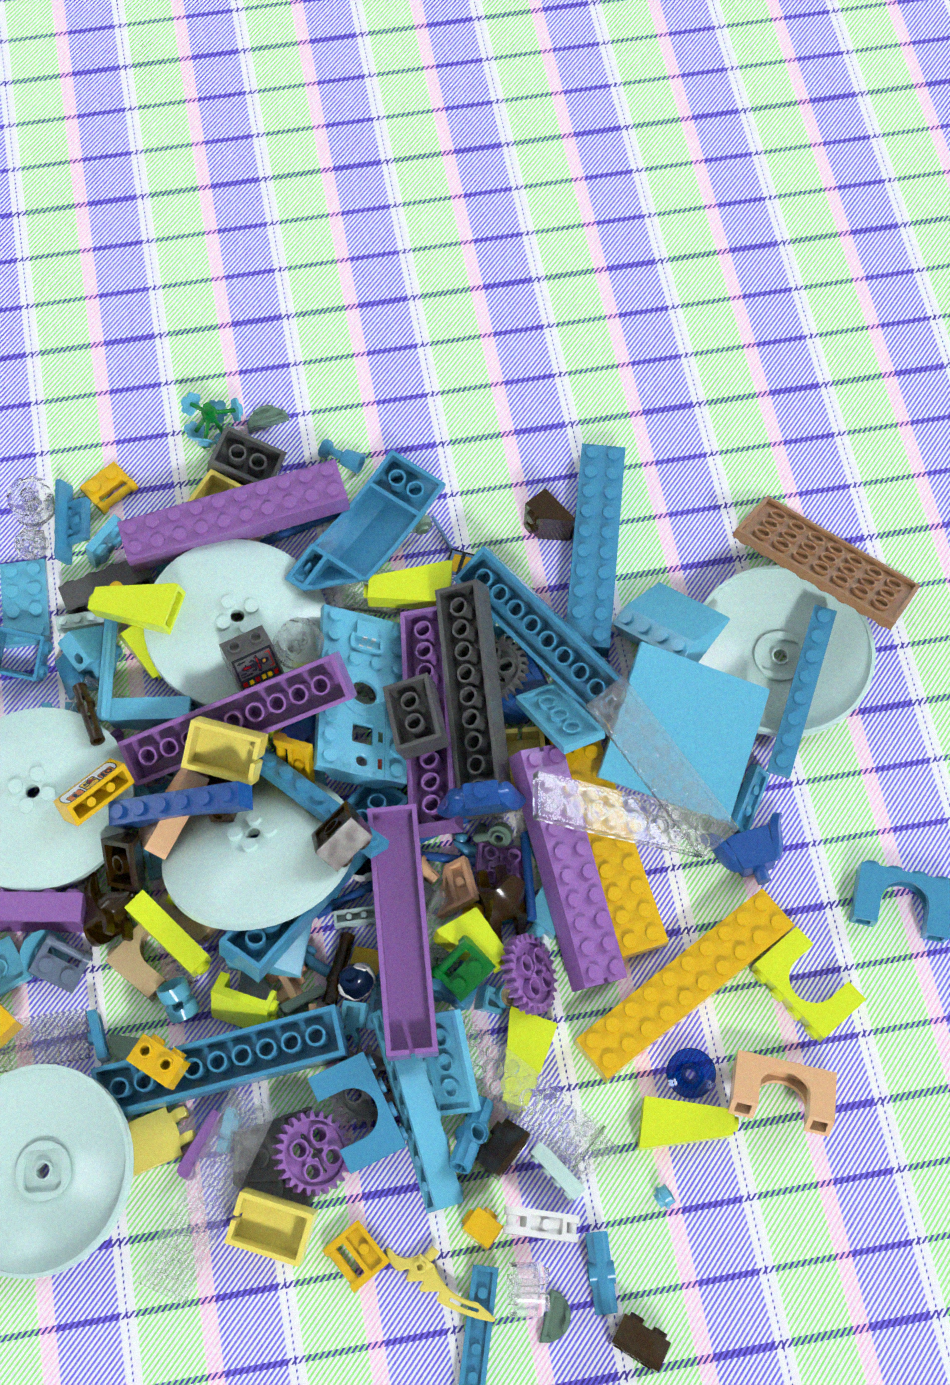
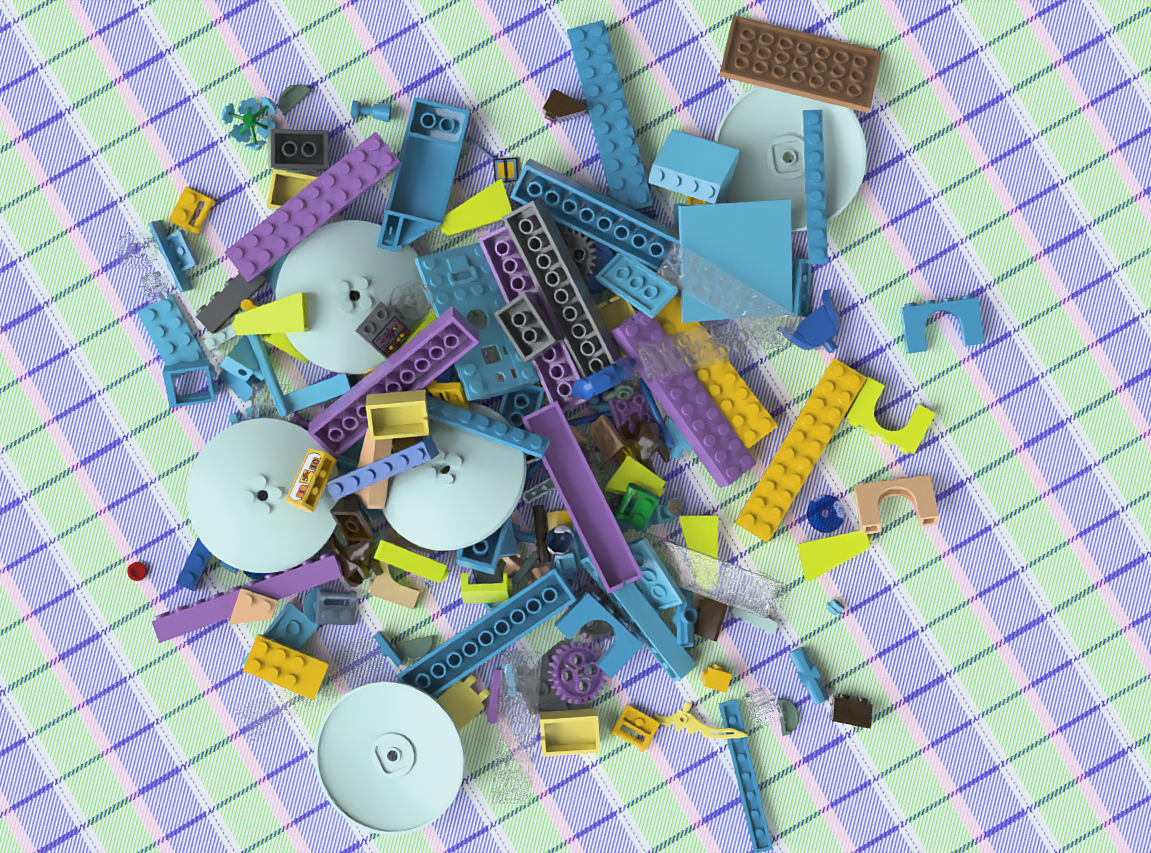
camera: 20 degrees left, 20 degrees up
dark brown pin [72,682,105,746] -> none
medium azure plate [85,514,122,568] -> none
yellow brick [126,1033,191,1090] -> none
medium azure wheel [156,976,200,1023] -> none
slope [311,800,373,872] -> none
medium lavender gear [501,933,558,1015] -> none
white plate [503,1206,580,1243] -> none

